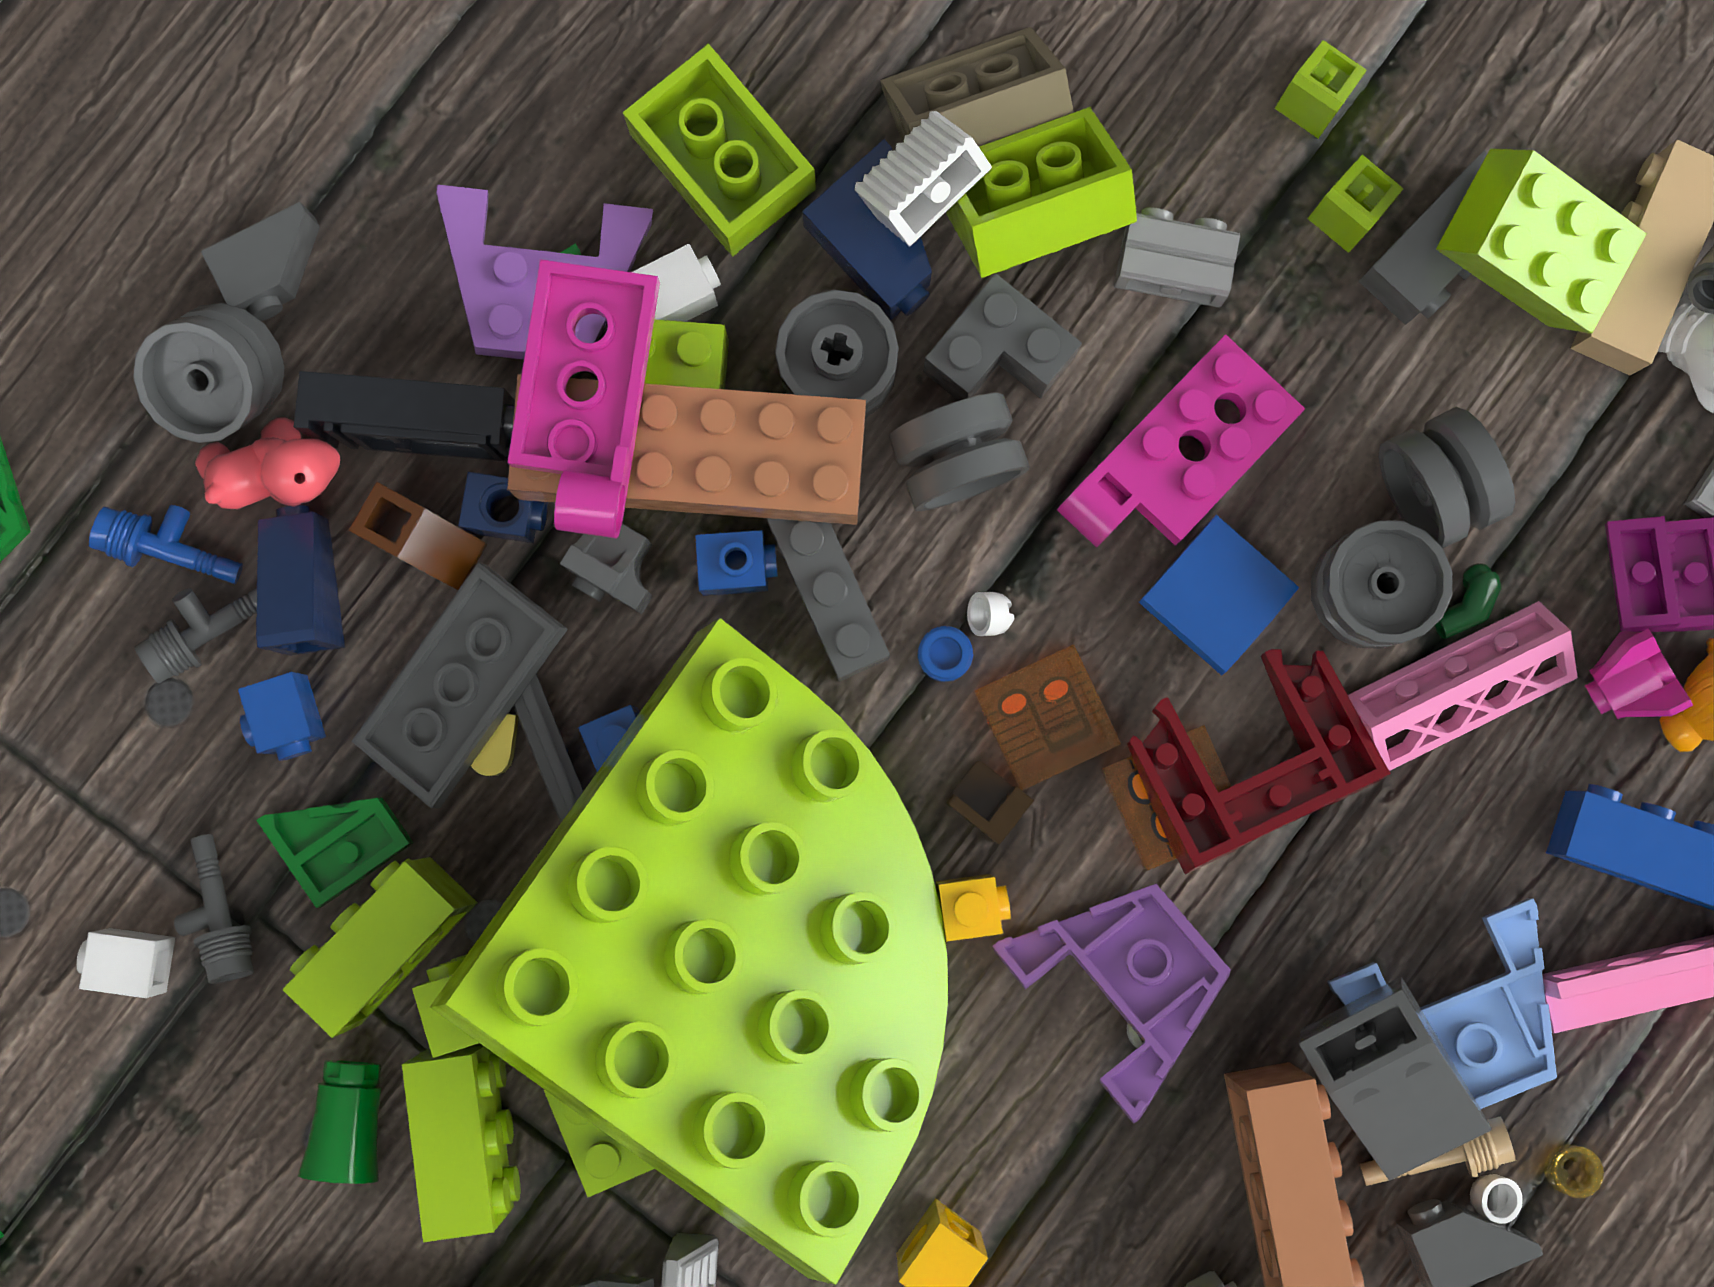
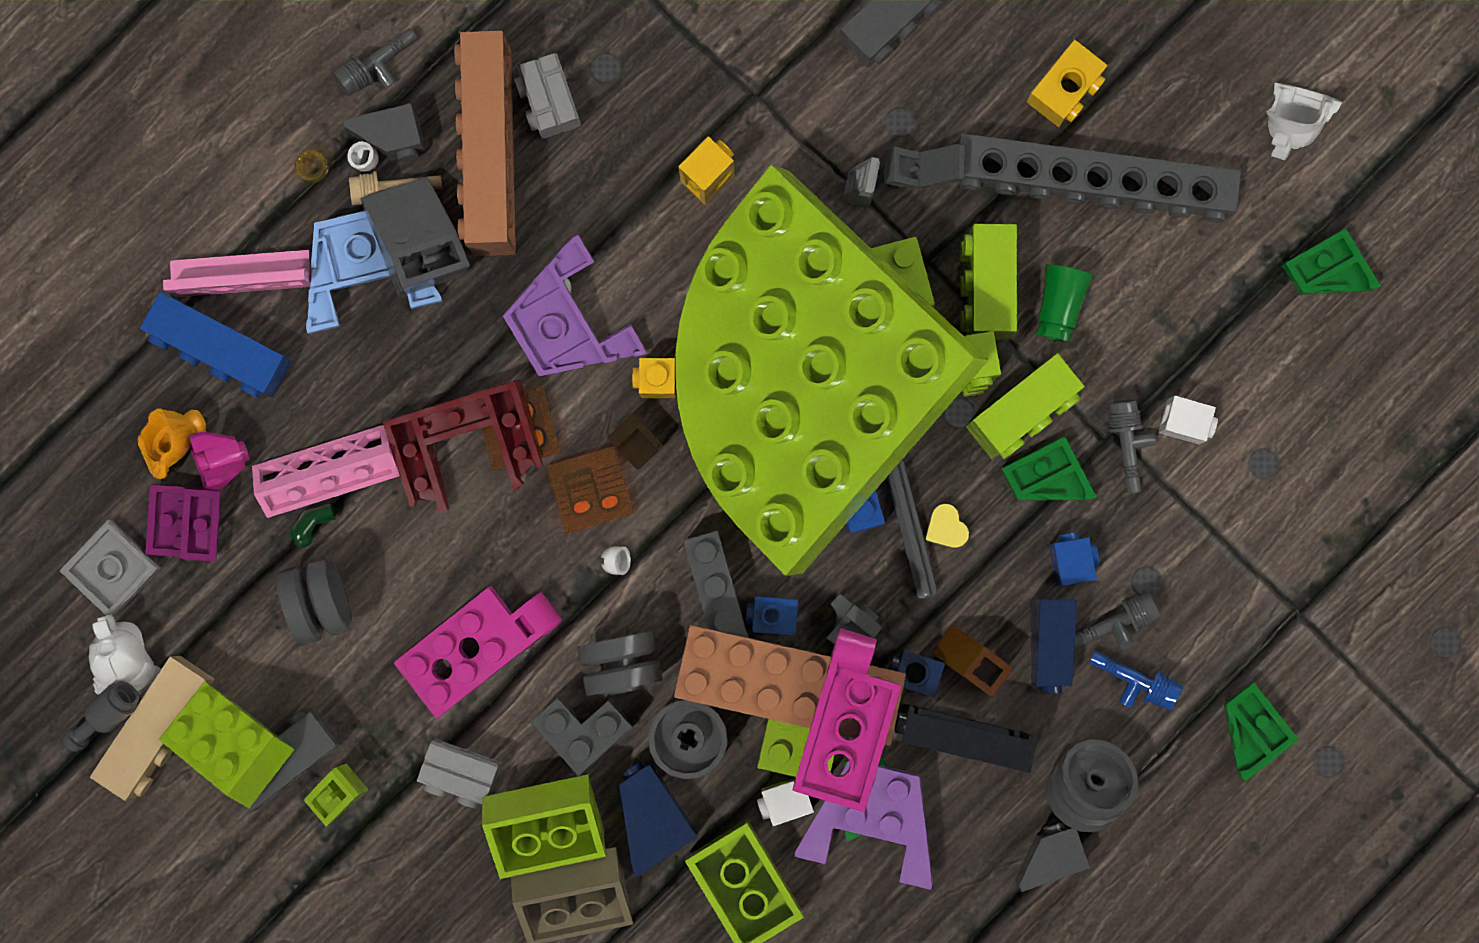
camera: 165 degrees left, 0 degrees up
coral animal [195,418,341,510] -> none
dark grey tile [351,563,568,808] -> none
white brick [855,111,992,247] -> none
blue tile [917,626,973,682] -> none
blue slope [1139,515,1299,676] -> none
lime slope [1274,40,1367,139] -> none
dark grey wheel [1311,520,1452,649] -> none

